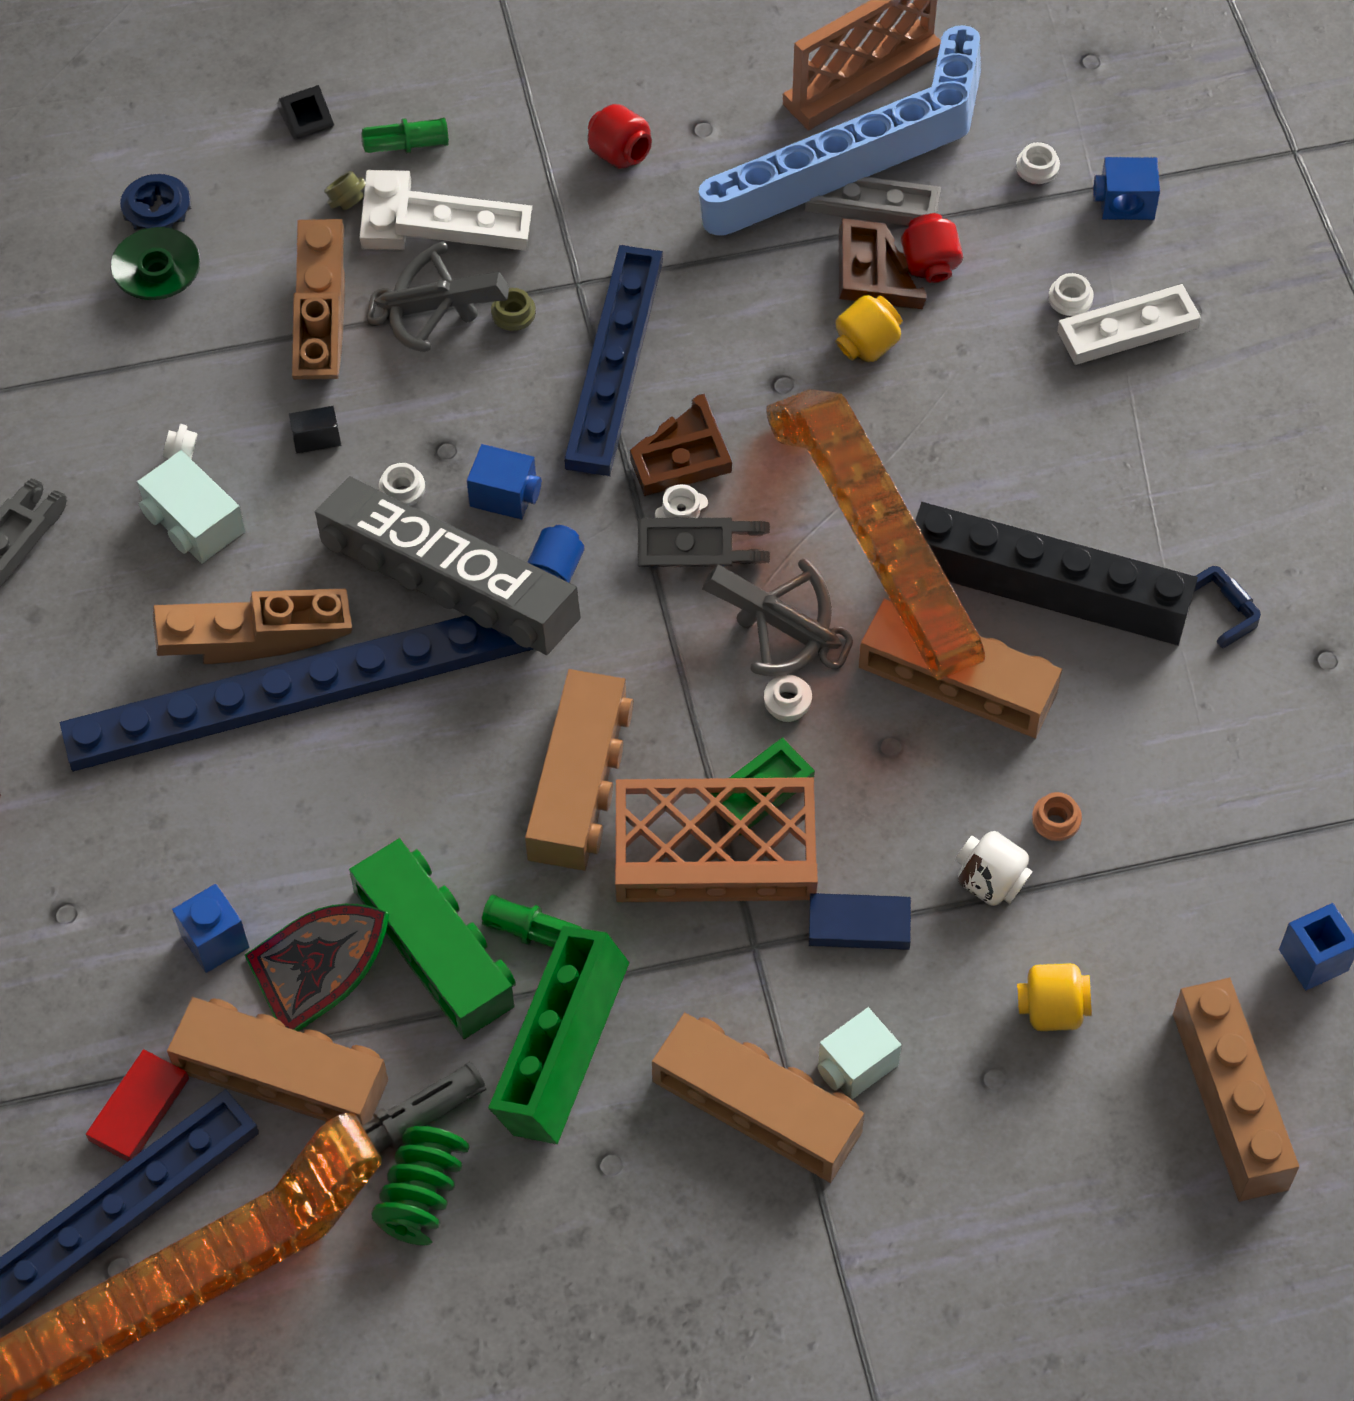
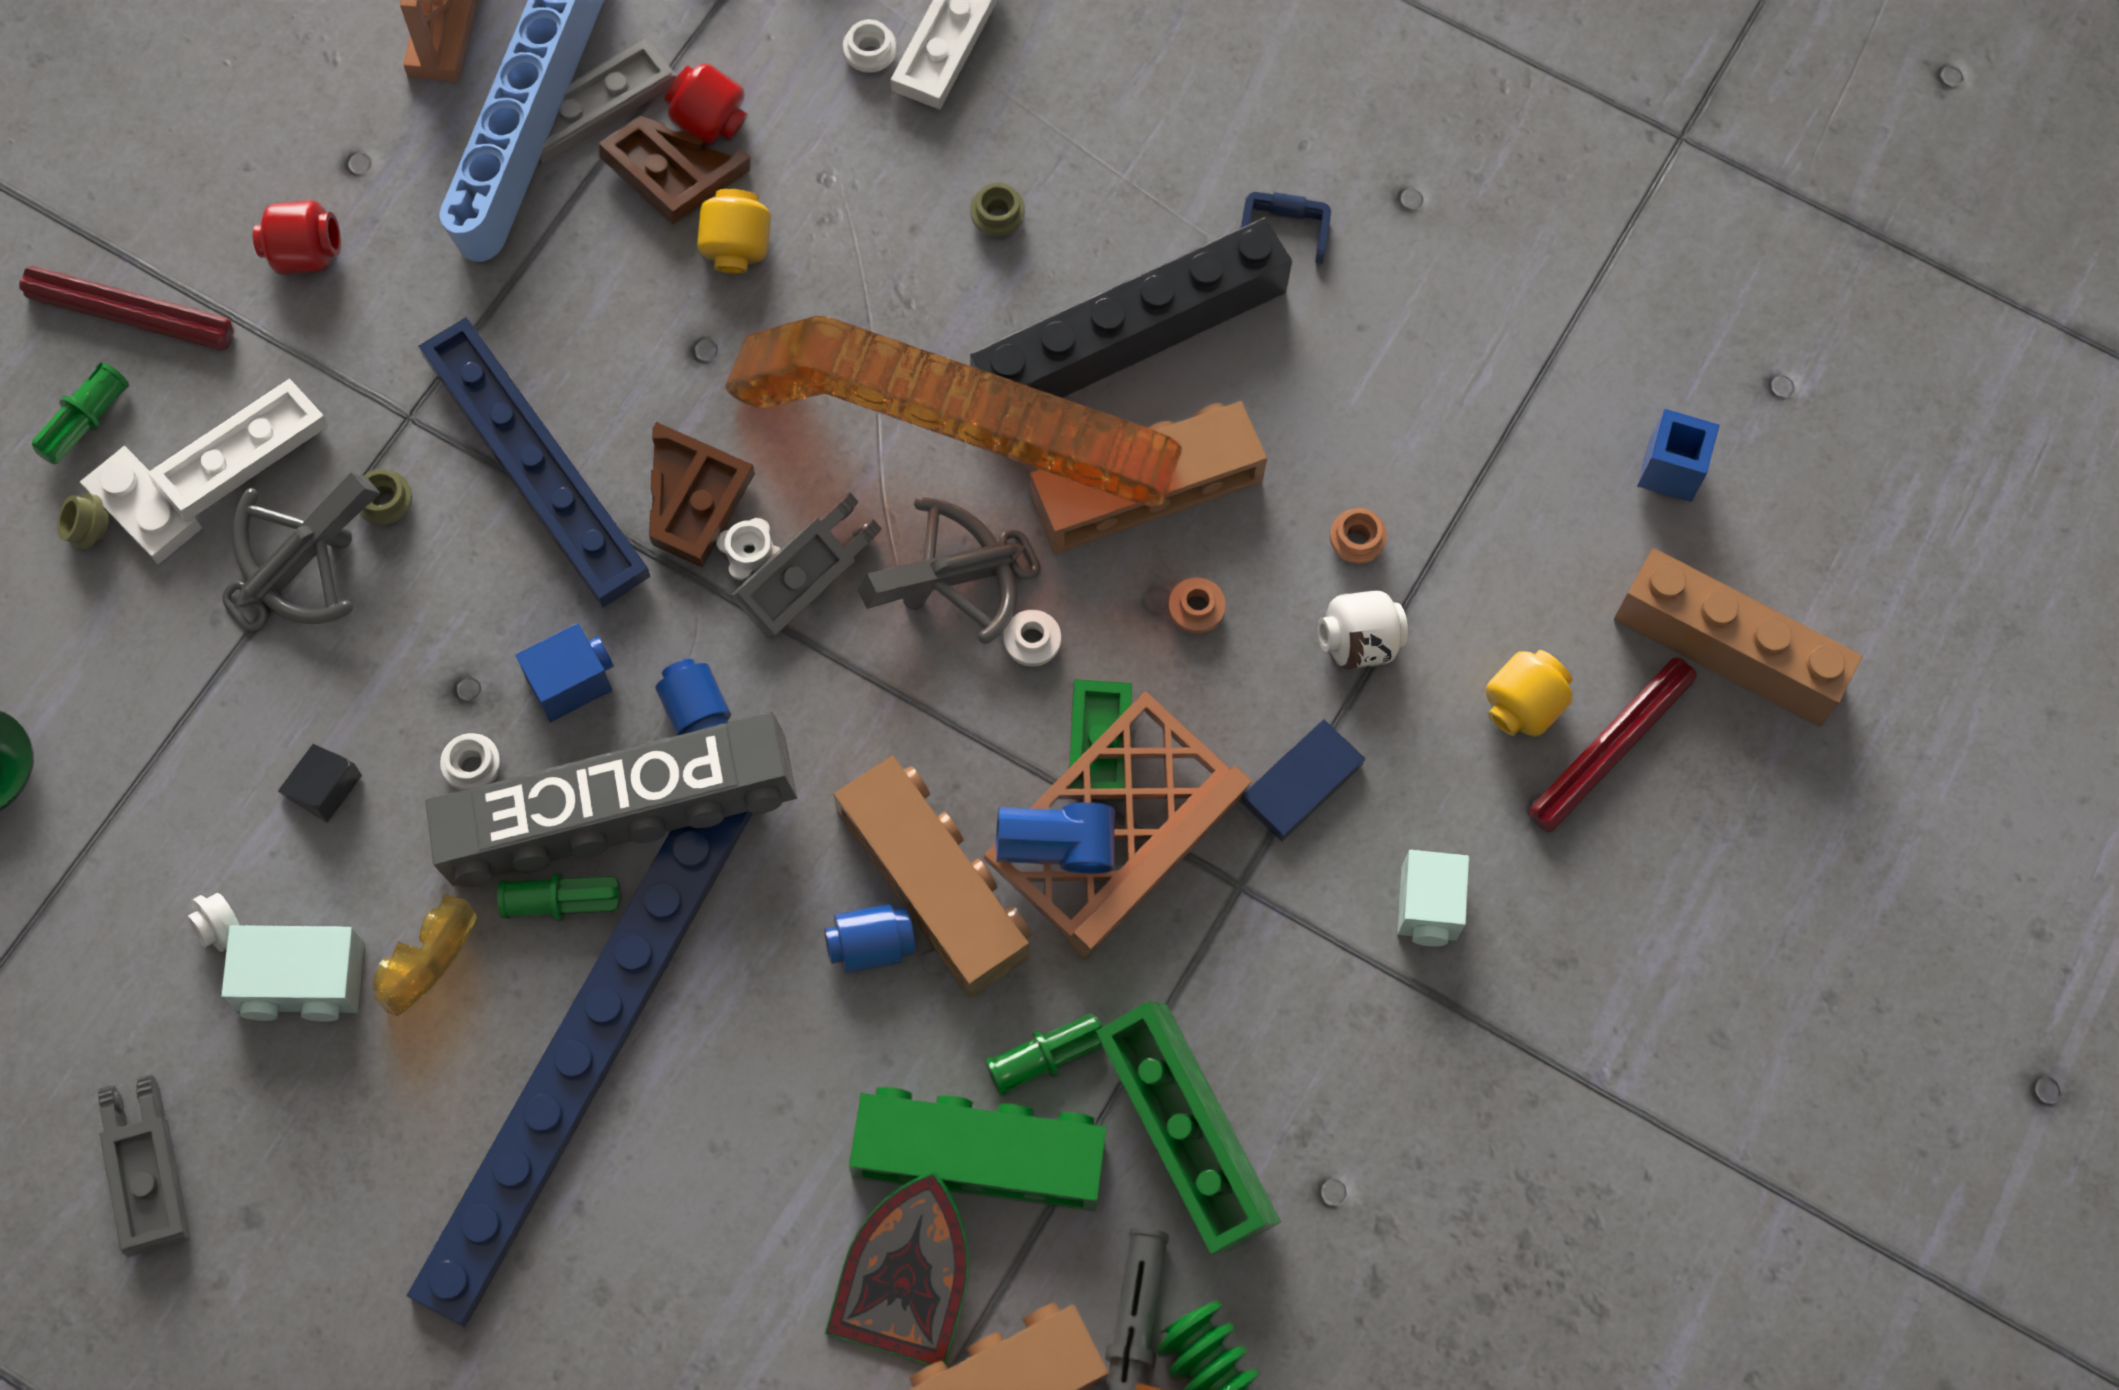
camera: 50 degrees left, 10 degrees up
medium nougat slope [152,589,352,664] -> none
blue brick [172,884,250,973] -> none
medium nougat slope [292,219,345,380] -> none
medium nougat brick [652,1012,865,1183] -> none
none -> dark red axle [19,266,234,350]
none -> clear yellow slope [373,893,477,1016]
none -> green axle [497,873,621,921]
none -> blue brick [824,904,915,973]
none -> olive plate [971,183,1025,237]
none -> blue piece [996,803,1115,874]
none -> nougat plate [1168,577,1226,634]
none -> dark red axle [1528,657,1697,832]

